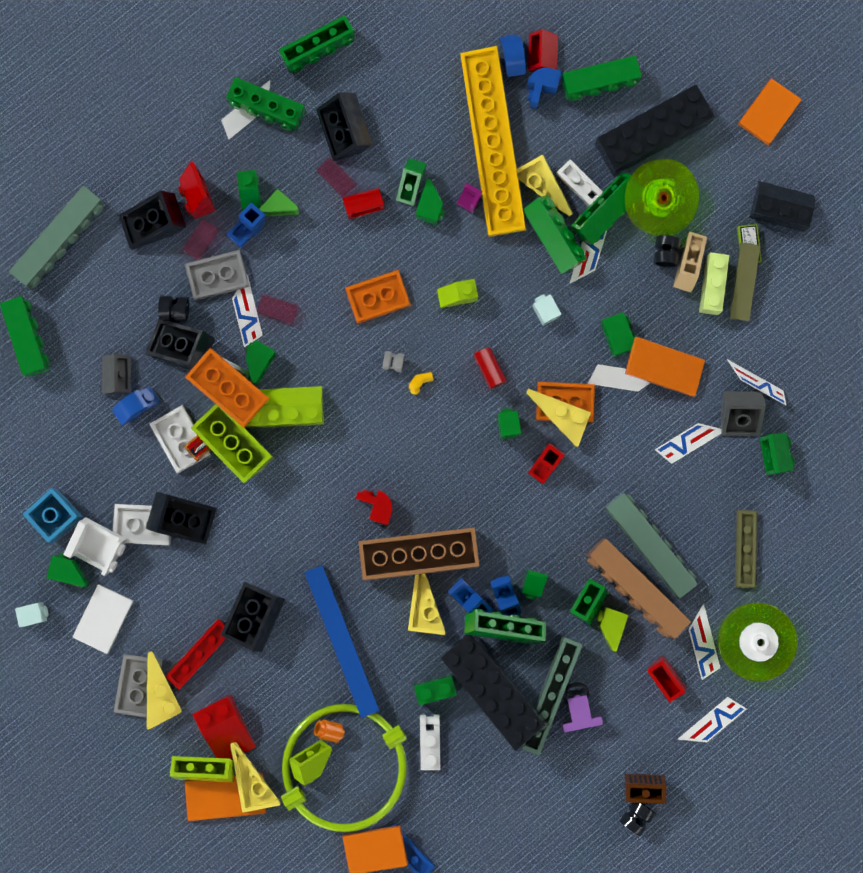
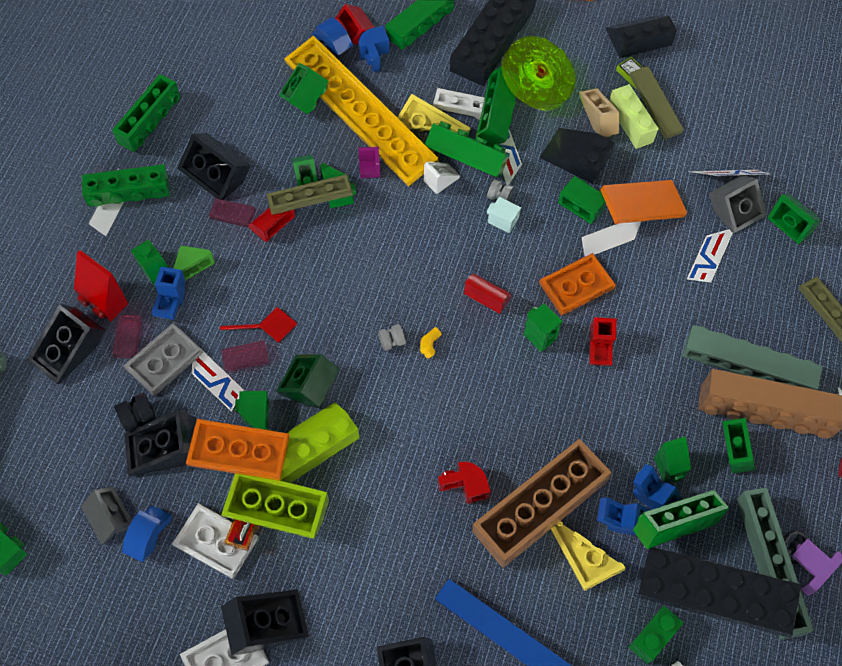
camera: 35 degrees left, 20 degrees down
orange tile [345,269,411,324] -> none
lime slope [437,279,478,308] -> none
light yellow wing [526,389,591,447] -> none
lime slope [596,607,628,652] -> none
black wheel [653,235,681,267] -> none
none -> red piece [219,307,297,343]
none -> olive tile [266,174,353,215]
none -> dark green slope [276,354,339,407]
none -> green slope [278,63,329,115]
none -> white slope [424,162,460,194]
none -> light grey wheel [487,179,514,201]
none -> black slope [540,128,615,184]

